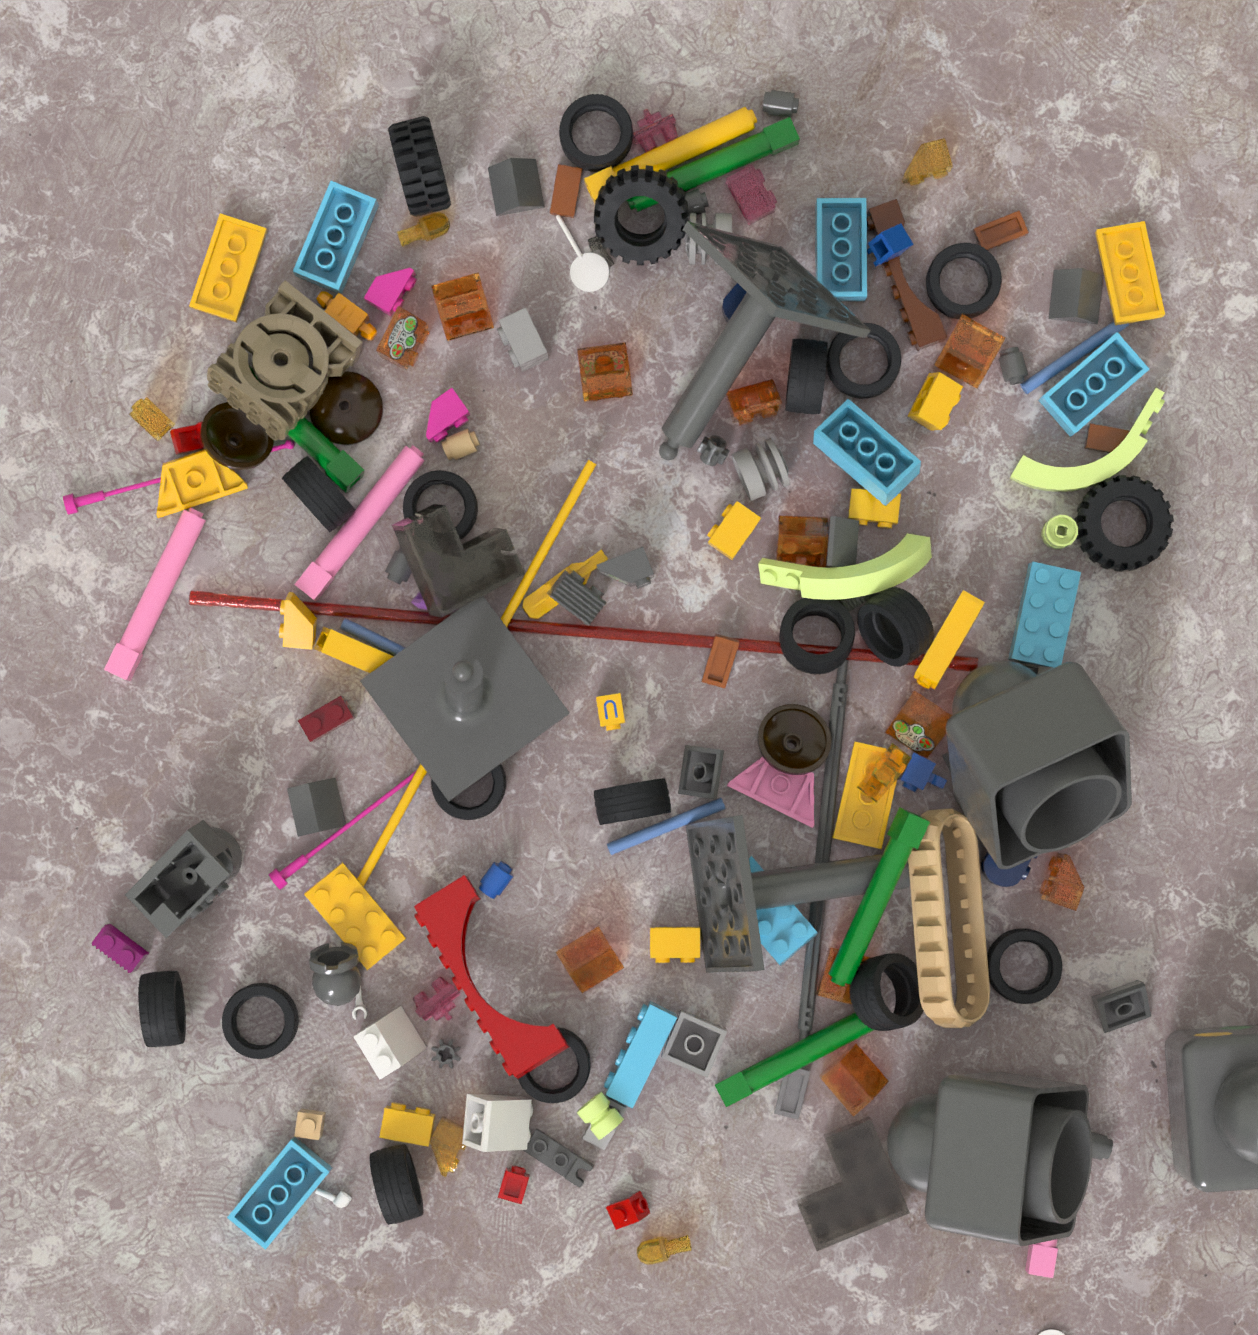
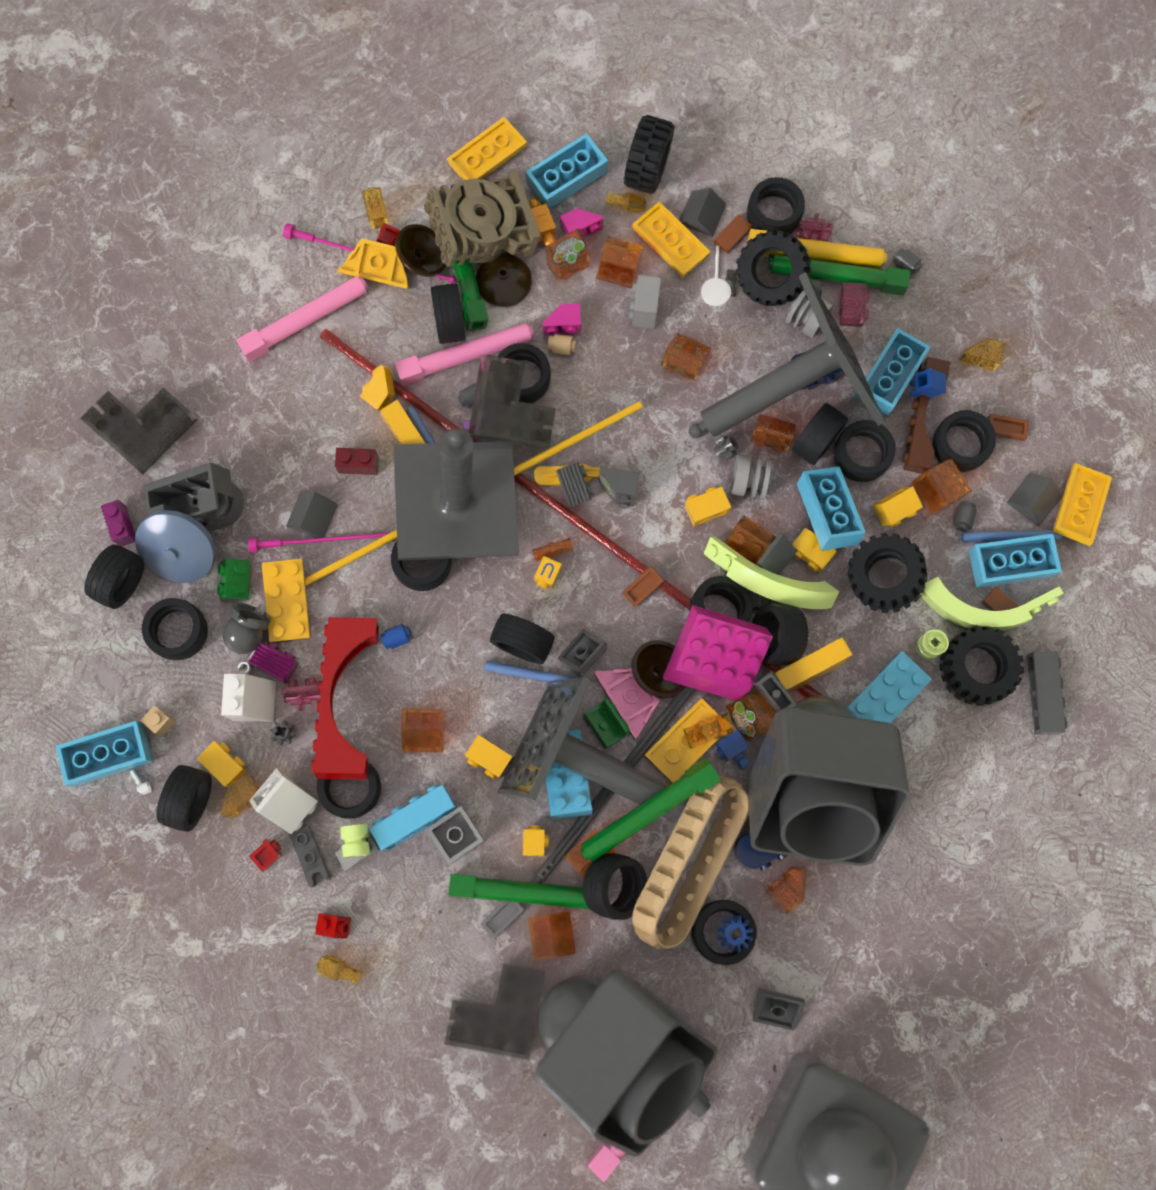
camera: 25 degrees right, 10 degrees down
none -> clear smoke piece [80,387,197,475]
none -> sand blue dish [135,510,216,583]
none -> green bracket [217,558,250,601]
none -> magenta brick [248,641,299,684]
none -> yellow brick [523,825,549,856]
none -> clear orange pin [532,537,573,562]
none -> green bracket [583,699,629,749]
none -> yellow plate [632,201,710,278]
none -> dark pink slope [663,605,773,701]
none -> blue gear [716,915,753,952]
none -> dark grey brick [753,671,797,712]
none -> black tyre [848,533,928,613]
none -> dark grey brick [1027,651,1067,735]

